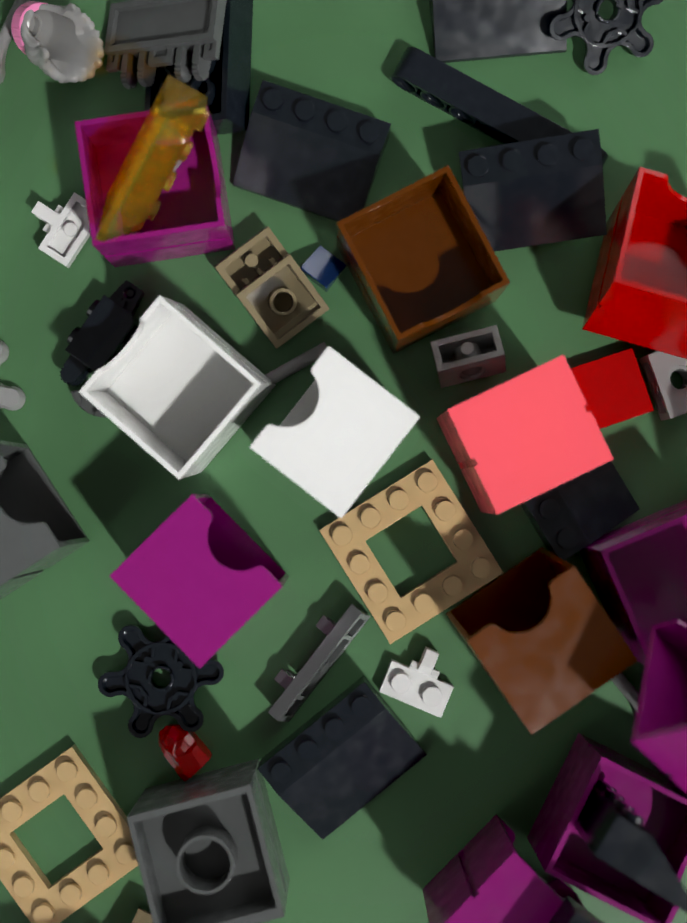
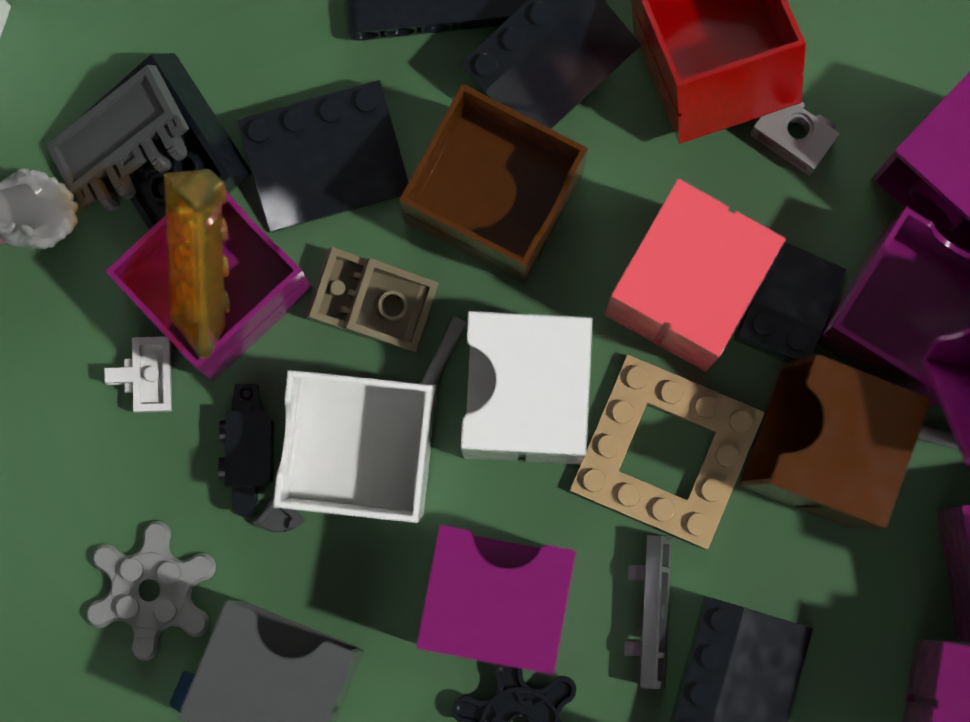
camera: 30 degrees left, 5 degrees down
slope [300,245,347,292] -> none
white hinge [379,646,454,718] -> none
light grey brick [430,325,506,388] -> none
red tile [570,348,654,429] -> none

